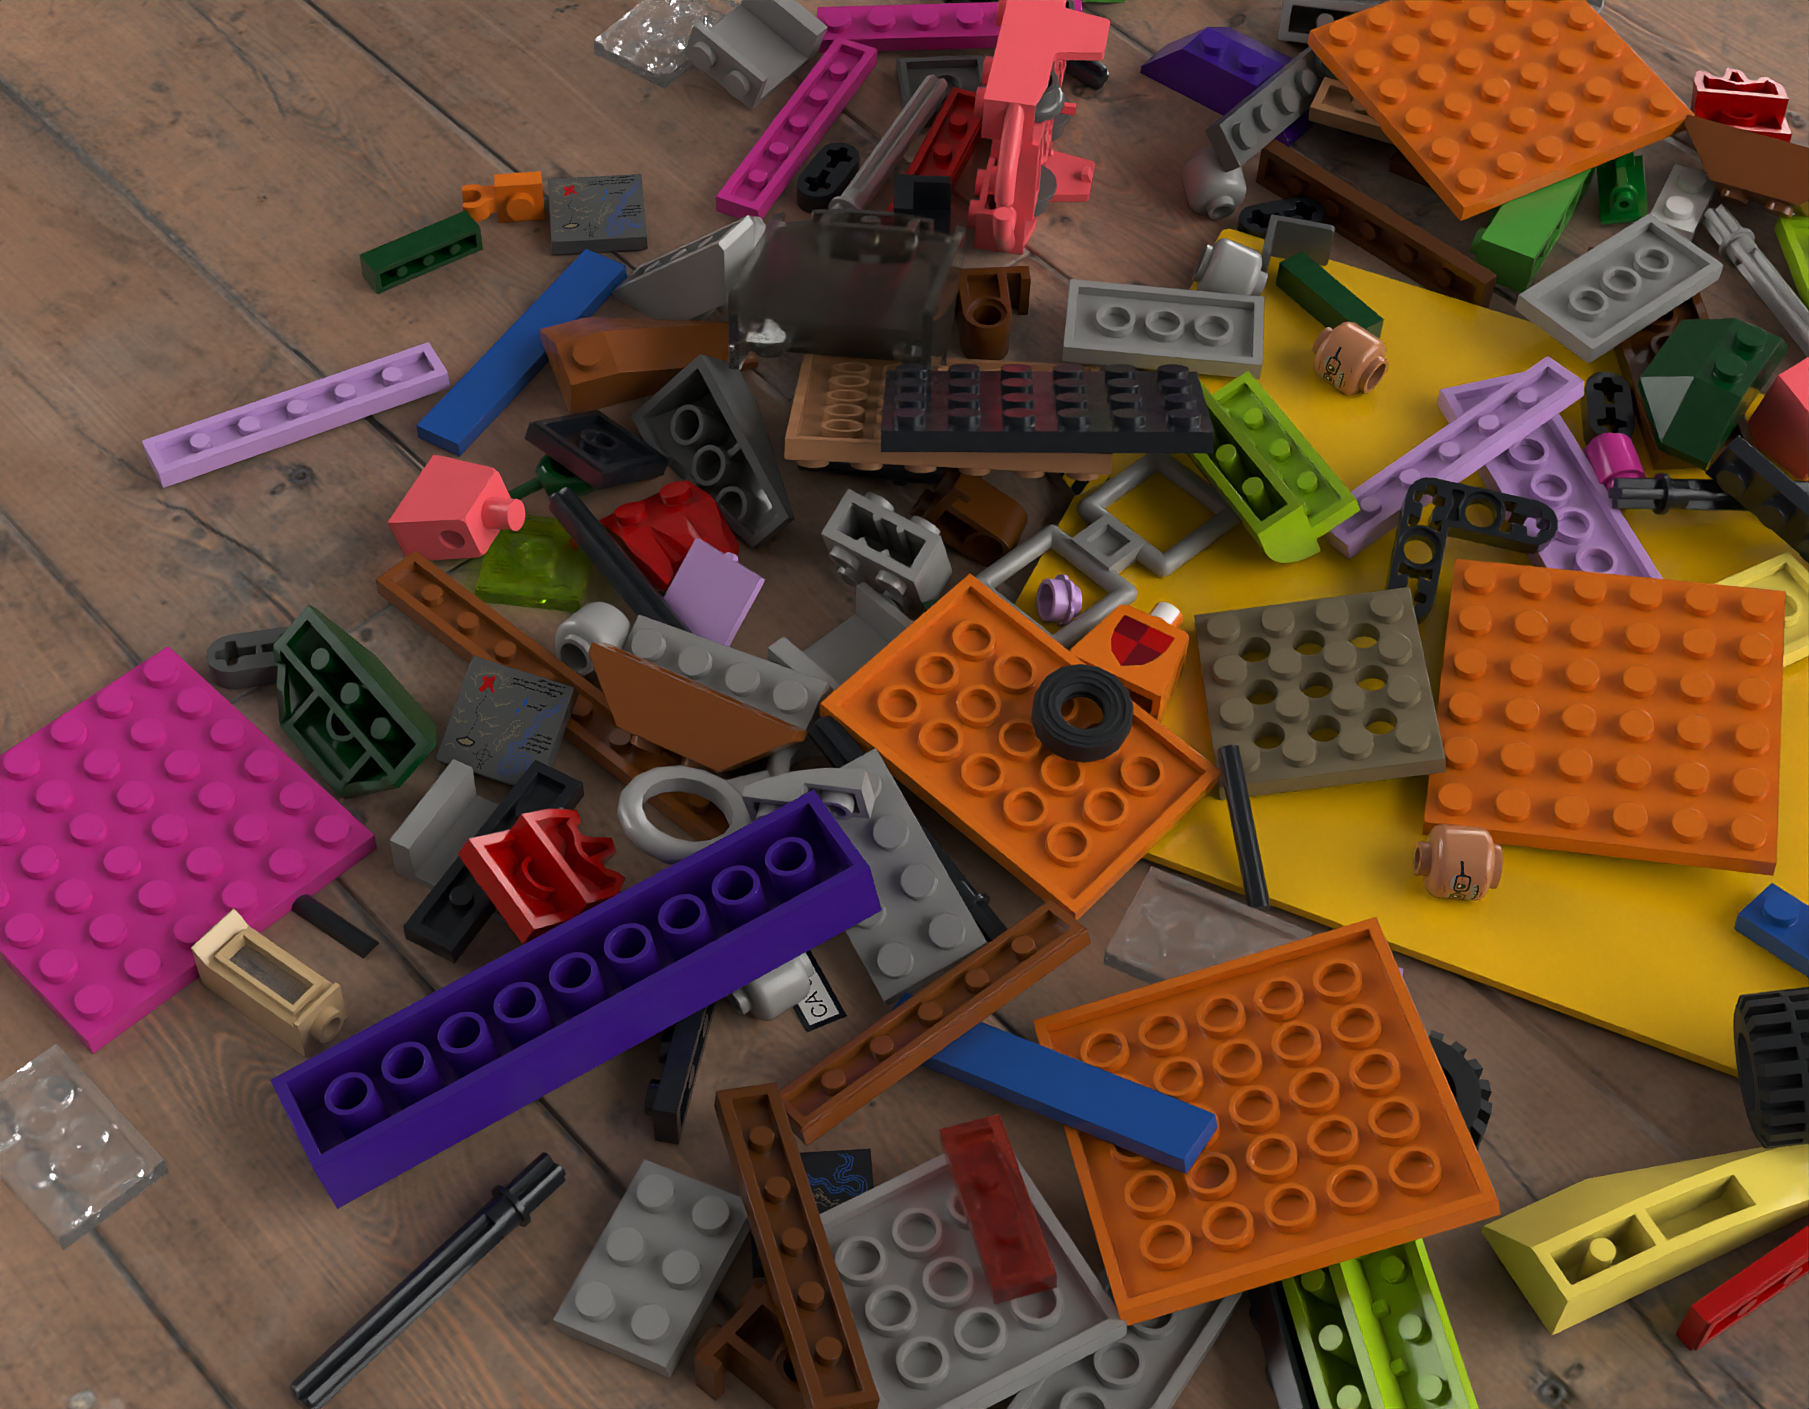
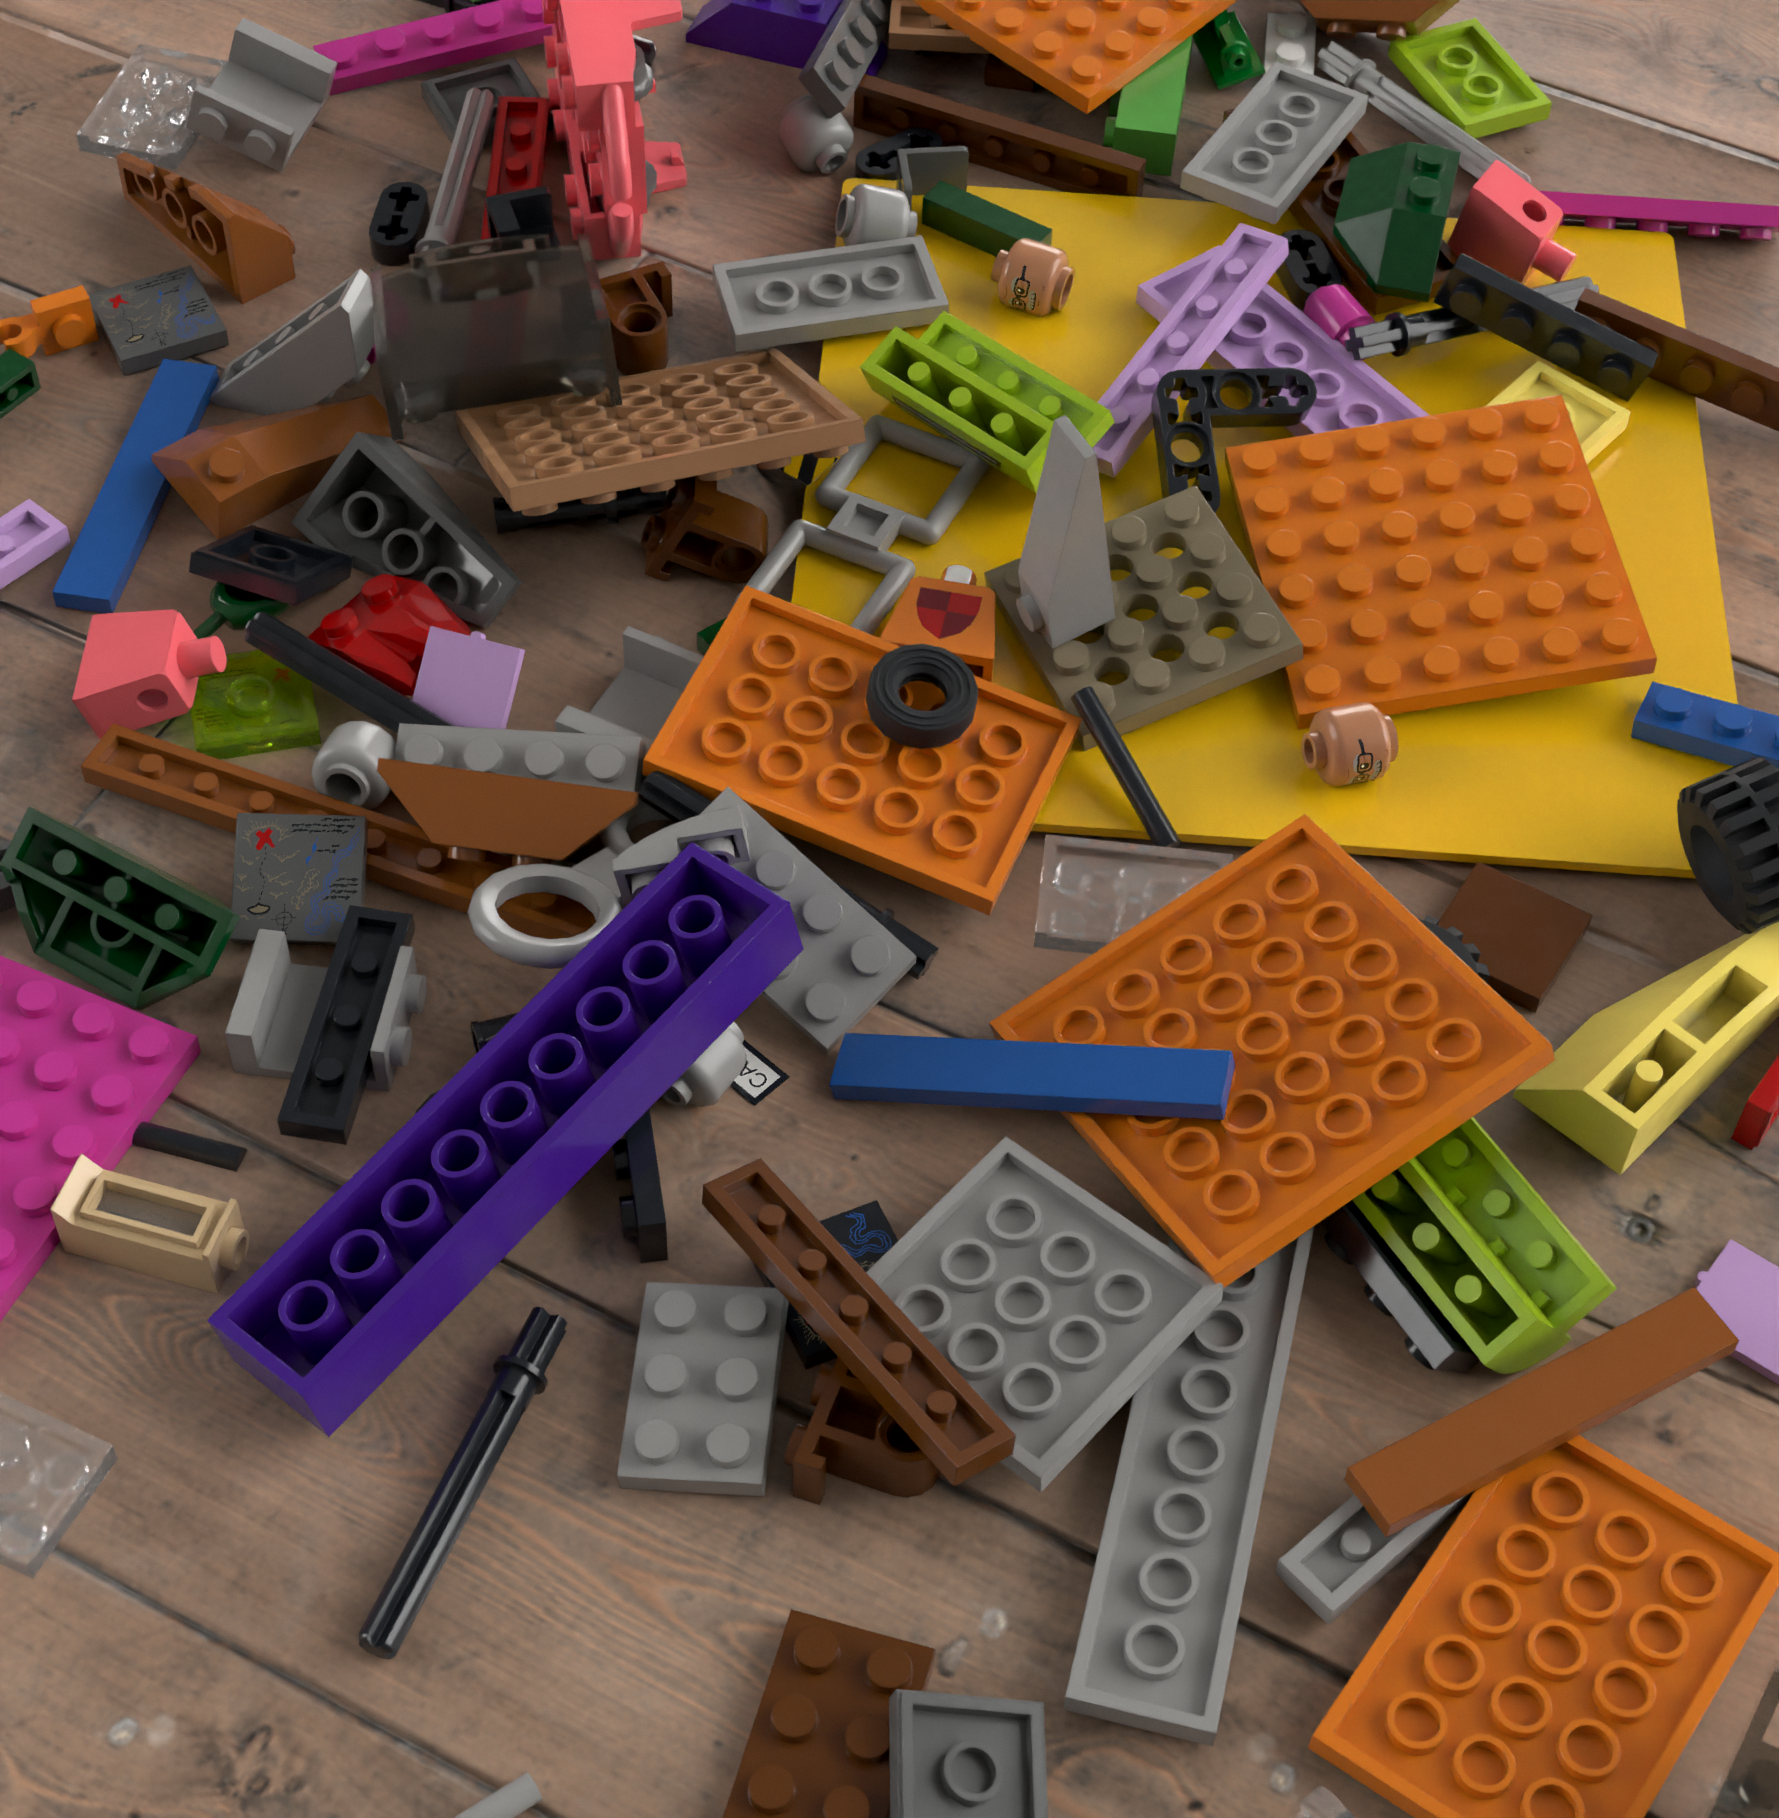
camera: 20 degrees left, 0 degrees up
red plate [458,808,626,944] -> none
dark pink plate [716,37,877,219] -> none
dark orange tile [779,899,1091,1146] -> none
light grey brick [821,489,953,614] -> none
black plate [881,363,1214,453] -> none
clear red plate [939,1114,1057,1304] -> none
lavender plate [1037,574,1082,627] -> none
none -> dark orange wedge [116,152,296,304]
none -> light grey wedge [1016,415,1115,649]
none -> reddish brown tile [1438,861,1593,1013]

